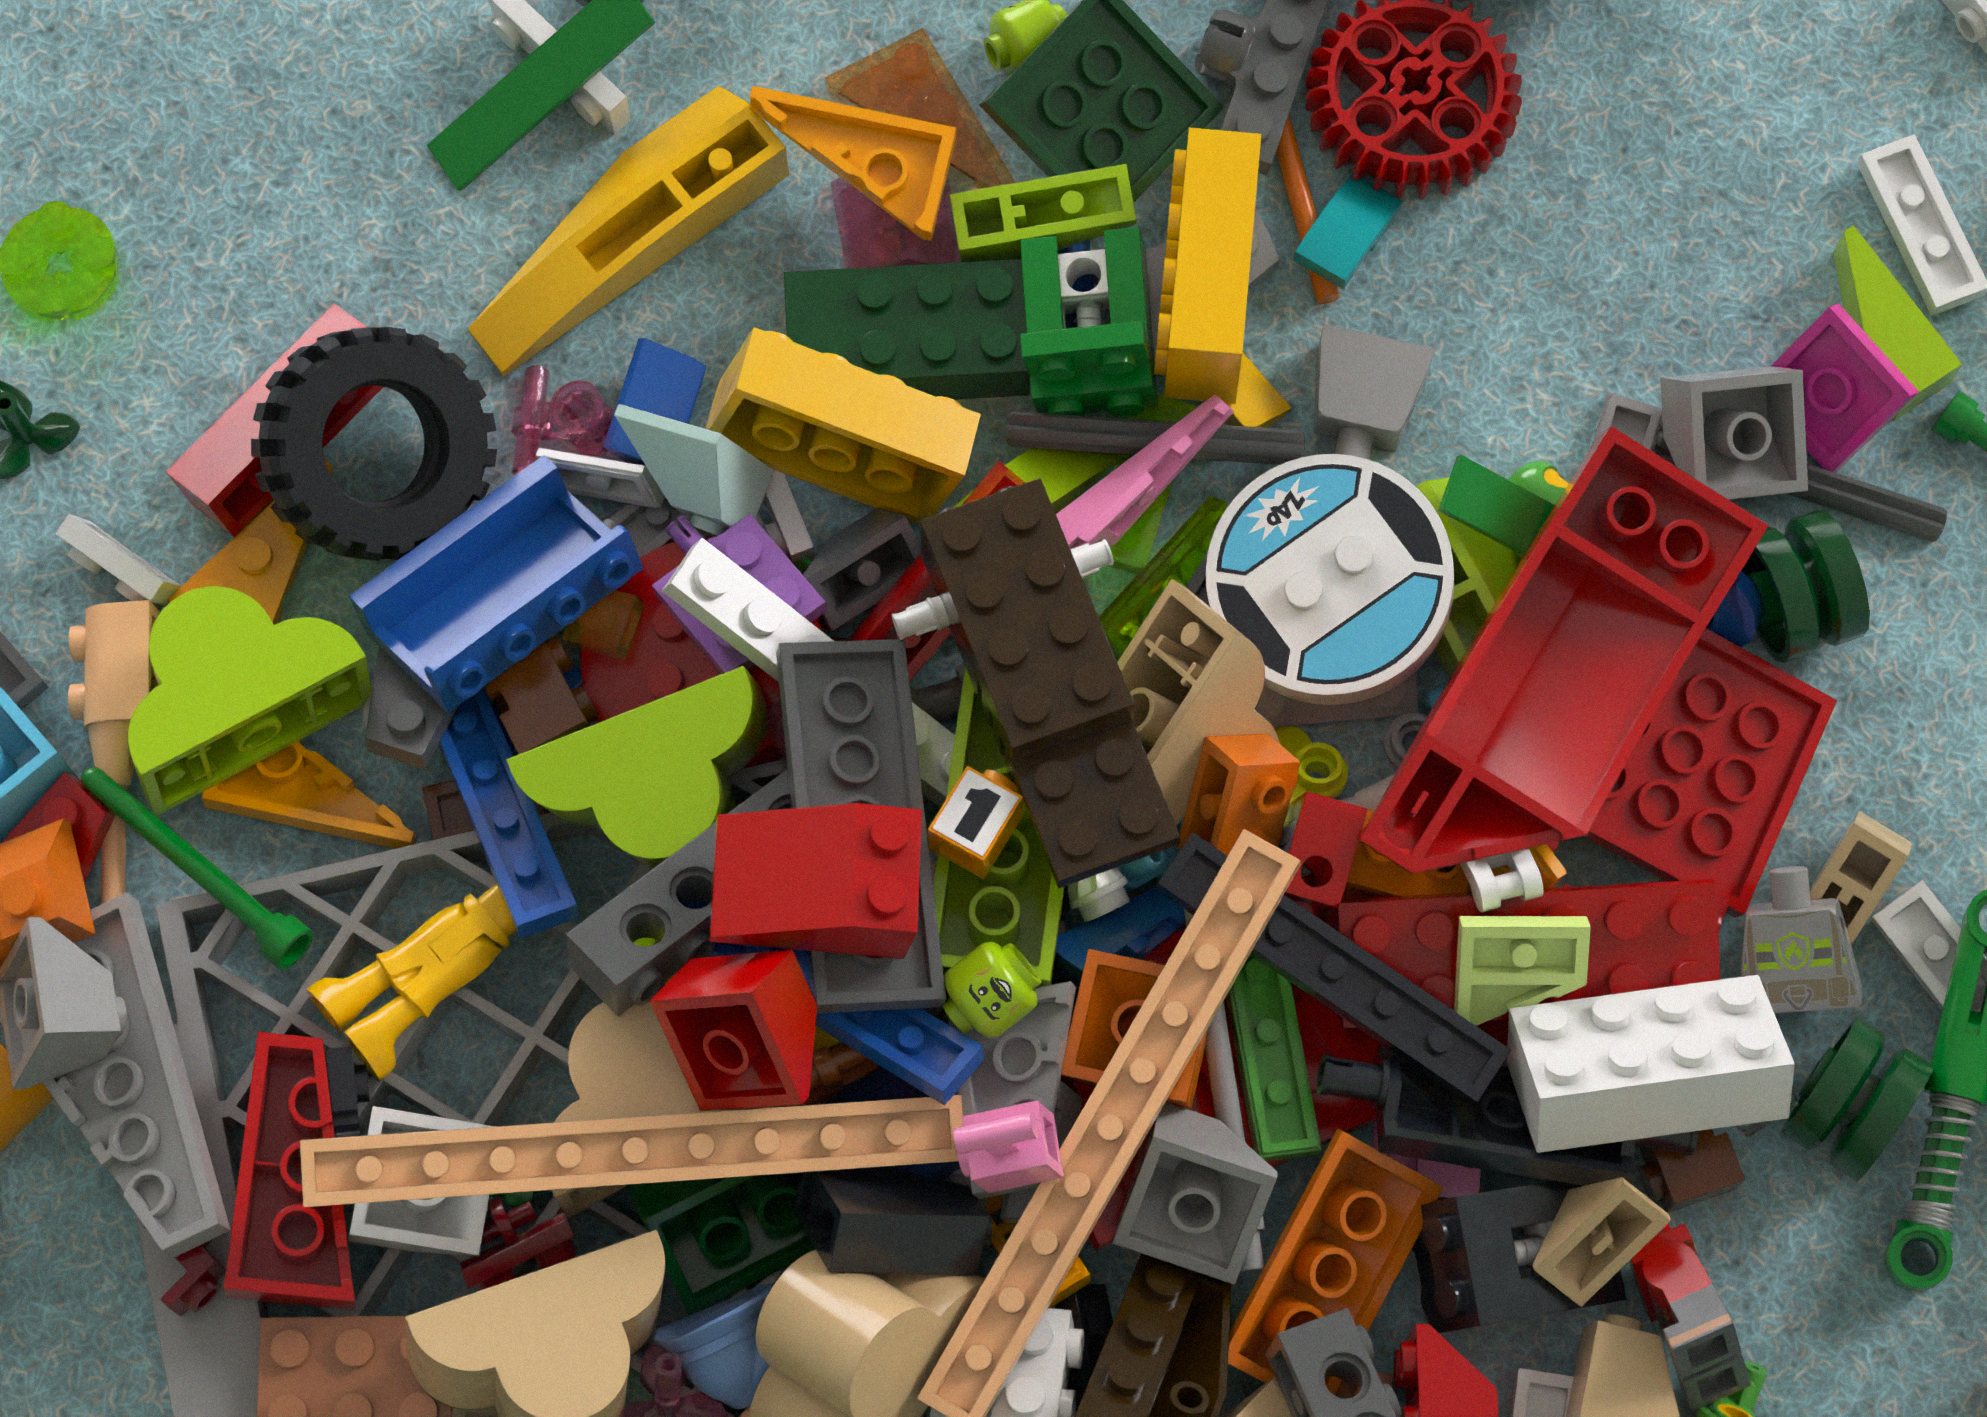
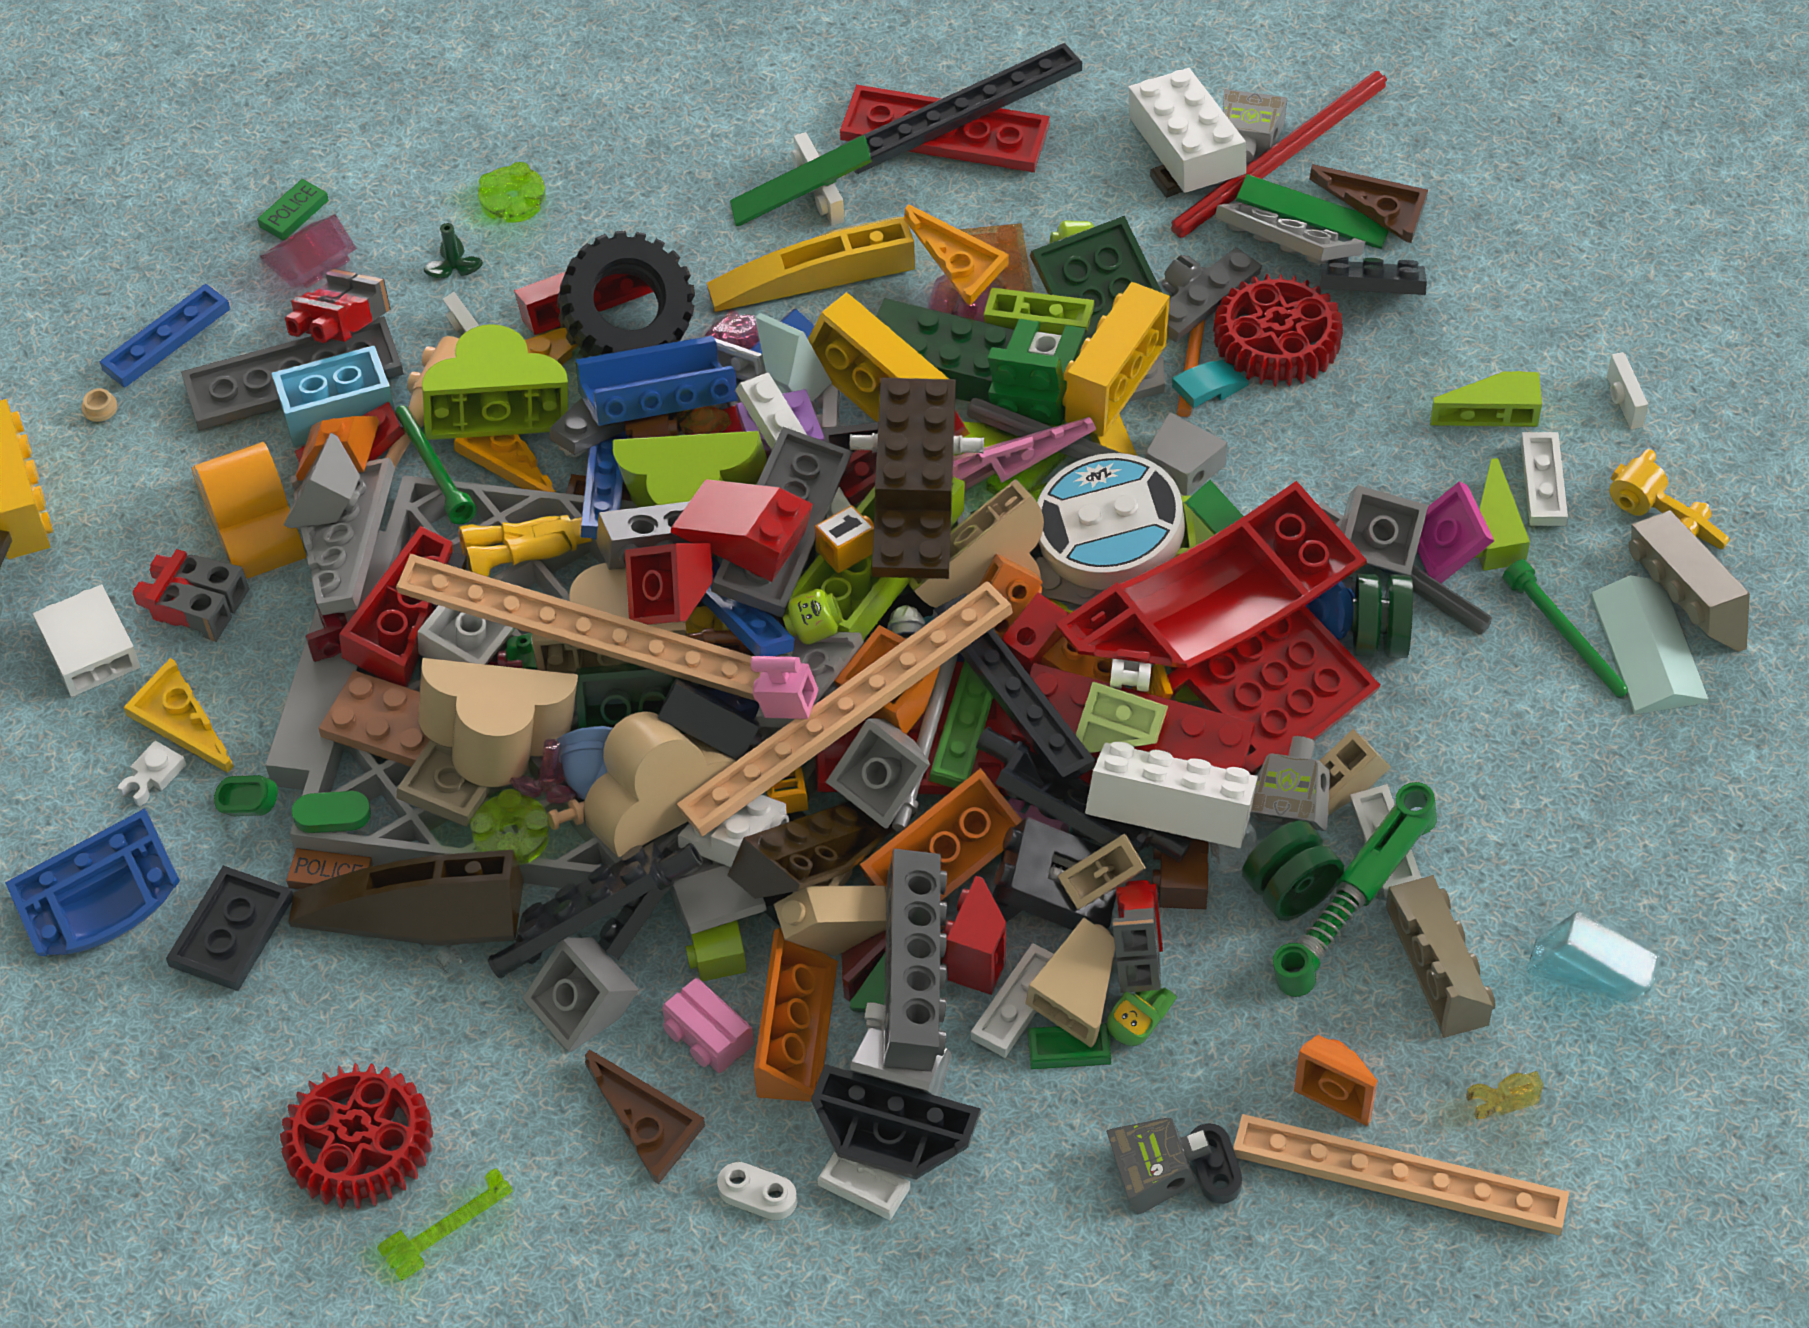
camera: 25 degrees right, 20 degrees down
none -> lime slope [1430,371,1542,427]

